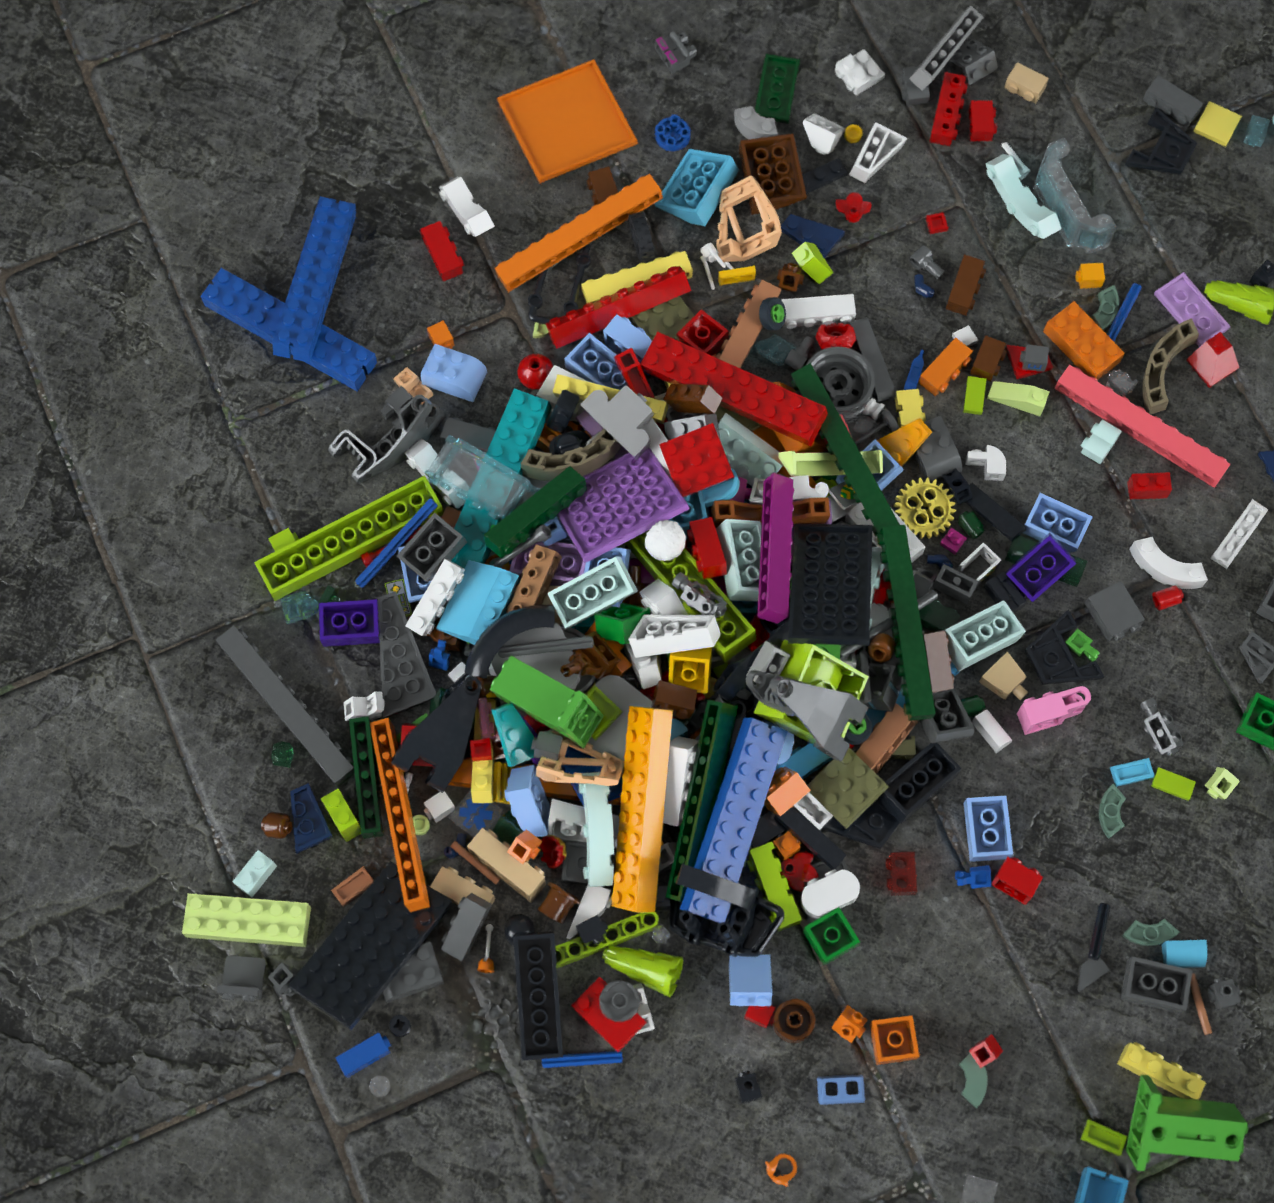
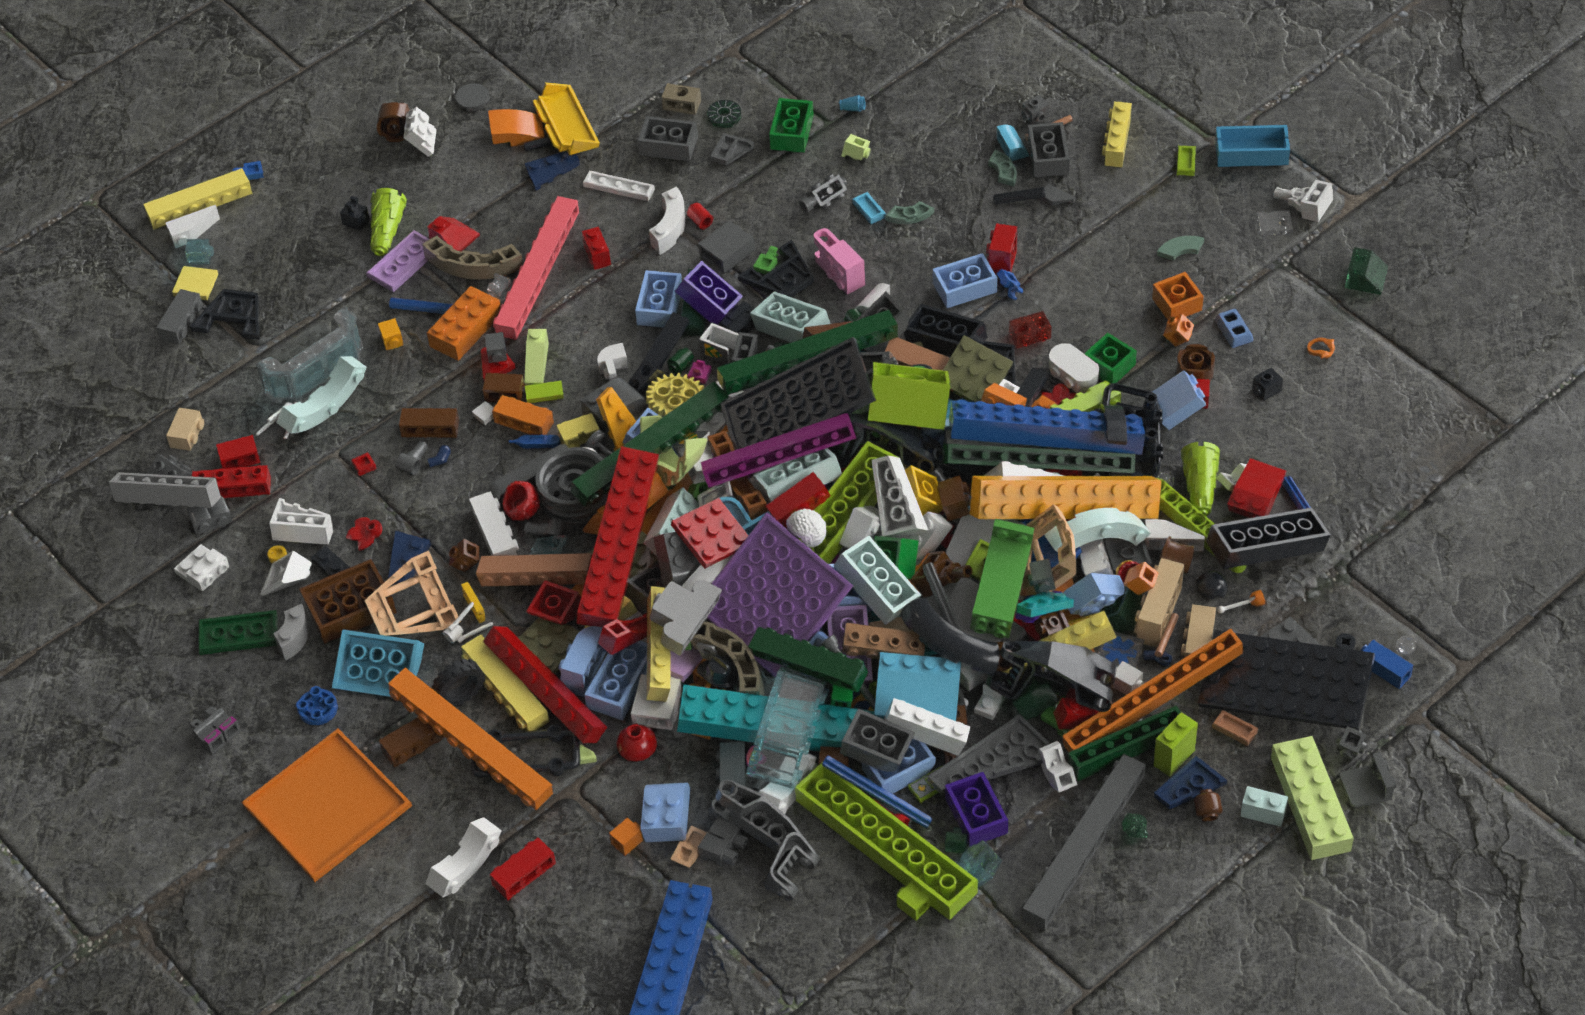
camera: 105 degrees left, 20 degrees down
blue piece [272,196,356,363] -> none
blue plate [429,639,450,671] -> none
dark grey brick [441,893,492,961] -> none
red tile [470,738,492,762] -> none
clear pink wing [477,698,494,739] -> none
black brick [546,390,580,433] -> none
black brick [576,915,609,947] -> none
dark grey tile [599,980,640,1022] -> none
reddish brown brick [663,384,722,414] -> none
dark grey brick [672,572,727,618] -> none
light grey brick [746,641,791,683] -> none
dark grey piece [746,670,868,762] -> none
black wheel [759,297,786,331] -> none
lime slope [792,242,833,284] -> none
red brick [969,1034,1003,1068] -> none
tan torso [979,652,1028,701] -> none
light aqua brick [1081,419,1122,464] -> none
sand green tile [1091,285,1119,331] -> none
bright green brick [1126,1074,1248,1171] -> none
lime tile [1151,767,1196,801] -> none

